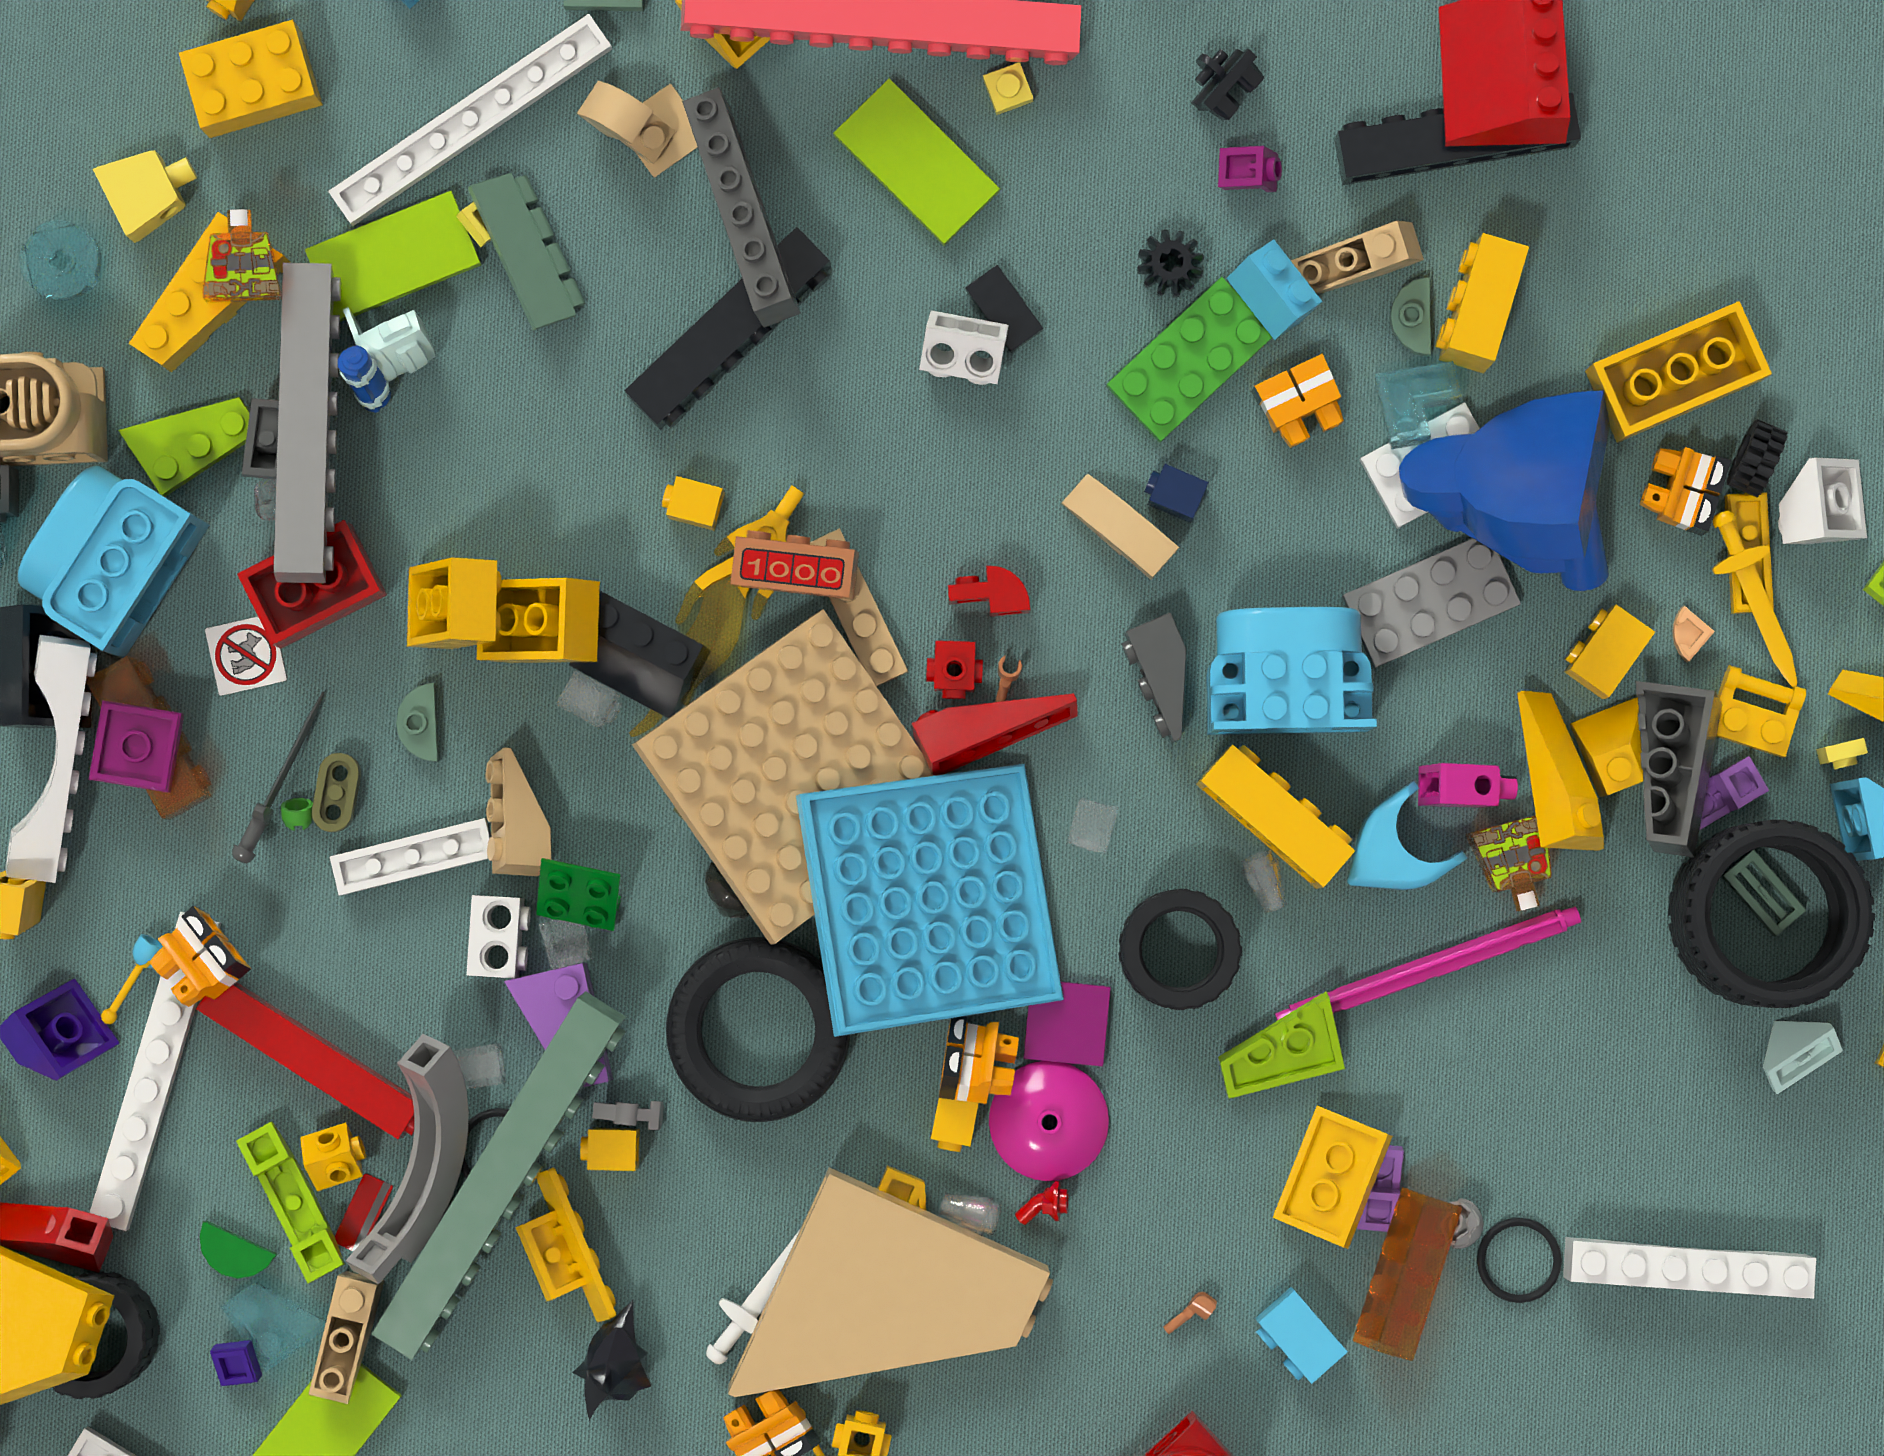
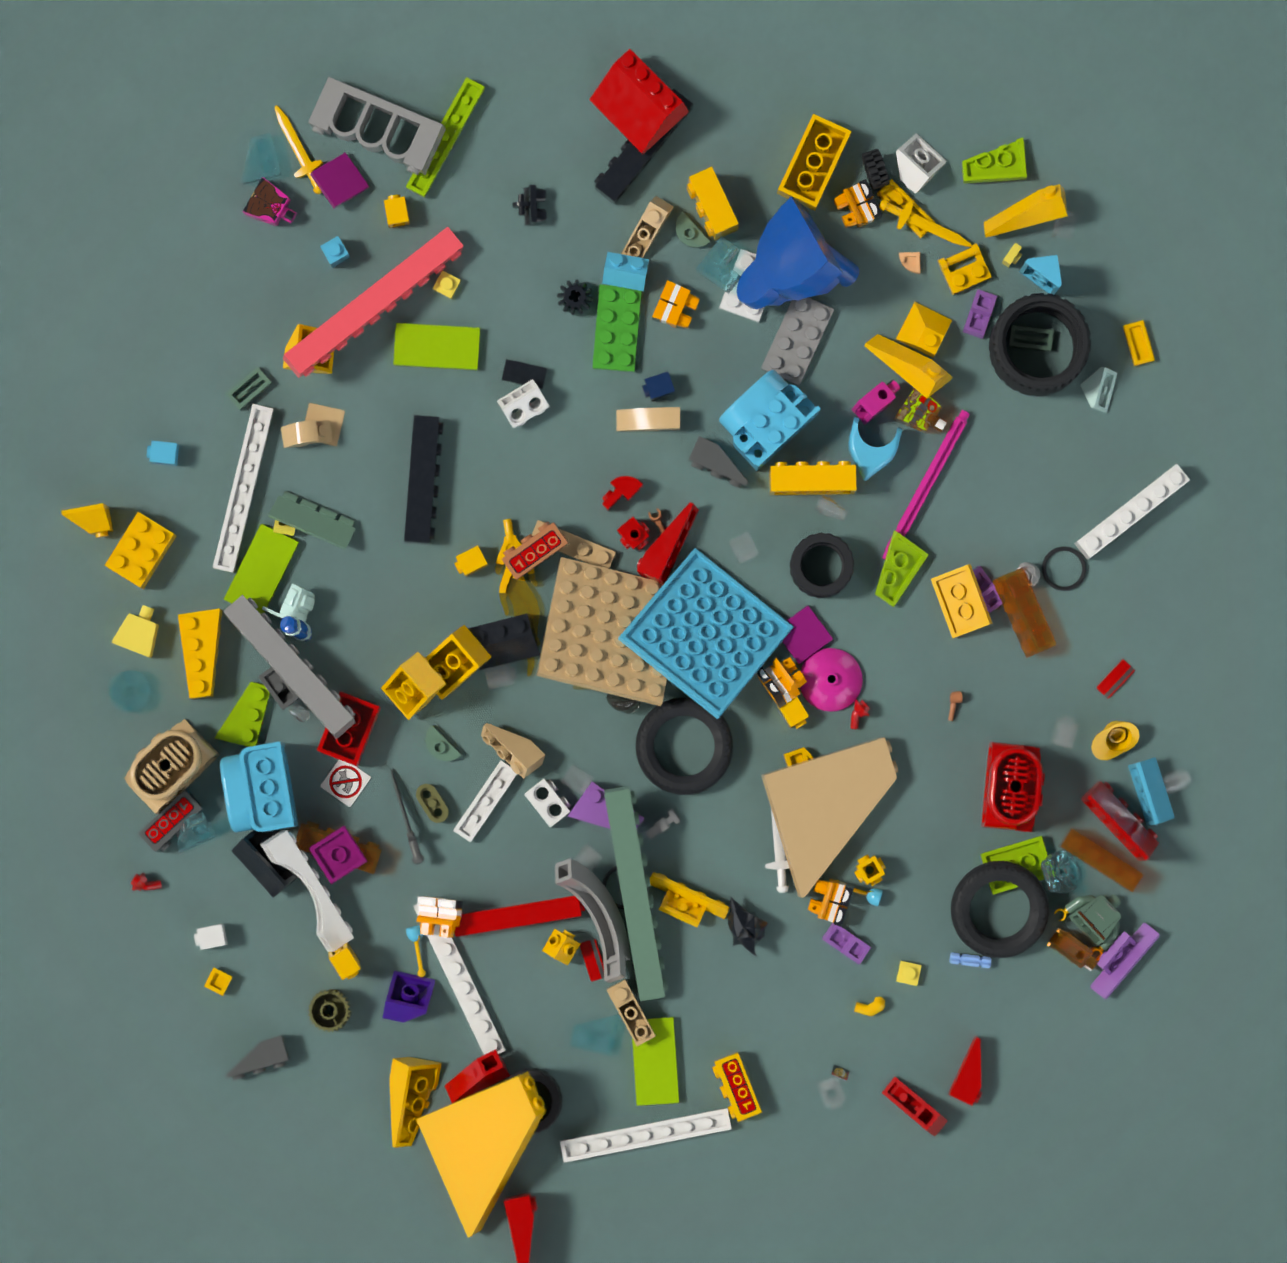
camera: 45 degrees left, 0 degrees up
green tile [199,1220,278,1279] -> none
torso [202,209,282,303] -> none
dark purple tile [210,1340,262,1387] -> none
lime slope [236,1122,345,1284] -> none
bright green hinge [281,798,313,831] -> none
green hinge [536,858,622,931] -> none
yellow brick [580,1127,640,1171] -> none
dark grey brick [682,87,801,327] -> none
clear cone [940,1193,1002,1236] -> none
magenta bracket [1218,146,1282,192] -> none
medium azure brick [1255,1287,1348,1384] -> none
yellow brick [1564,604,1655,699] -> none
dark grey wedge [1635,681,1722,857] -> none

